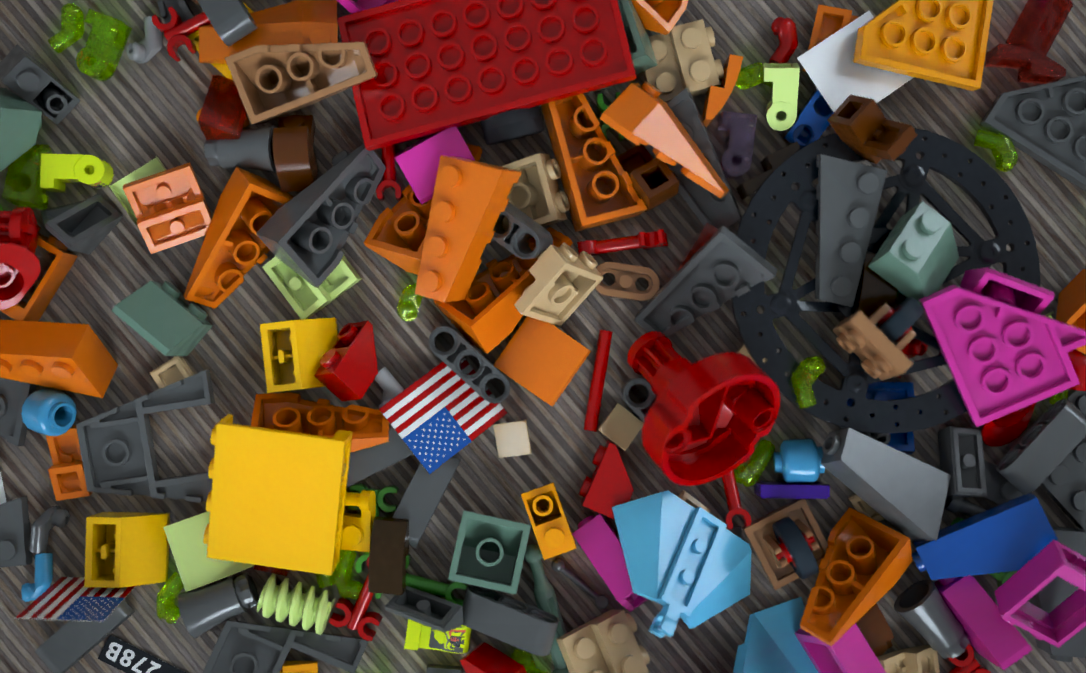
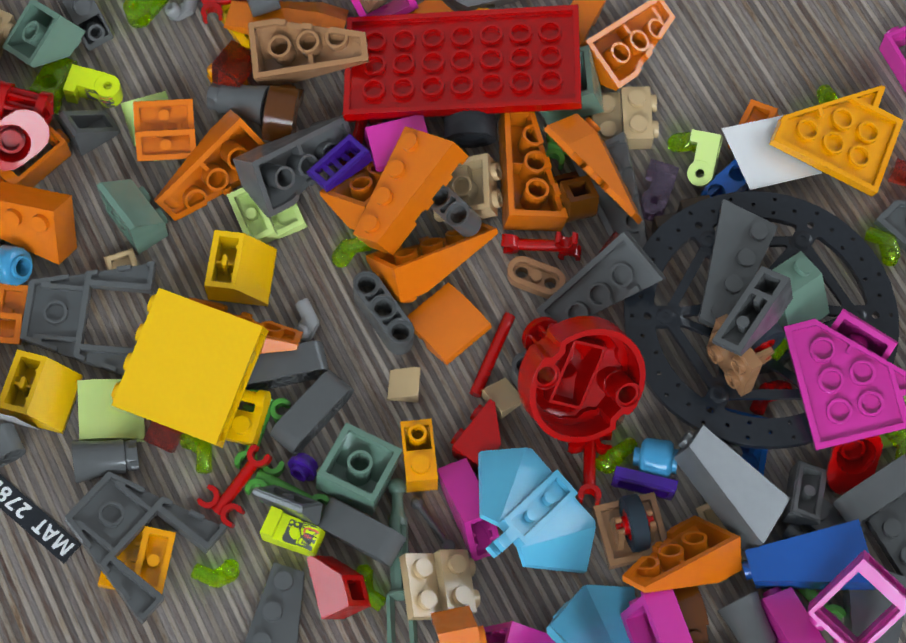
camera: 10 degrees right, 20 degrees down
clear neon green arm [156,572,184,624] -> none
yellowish green piece [257,573,335,635] -> none
red slope [314,320,378,402] -> none
clear neon green arm [333,550,363,599] -> none
dark brown slope [368,517,409,595] -> none
sticker [379,358,507,474] -> none
tan plate [514,243,604,327] -> none
orange slope [702,54,743,127] -> none
red arm [769,17,798,63] -> none
clear neon green arm [791,356,825,409] -> none
reddish brown brick [828,95,917,164] -> none
none -> dark purple plate [288,453,318,482]
none -> dark purple slope [306,133,372,192]
none -> dark grey slope [712,266,793,356]

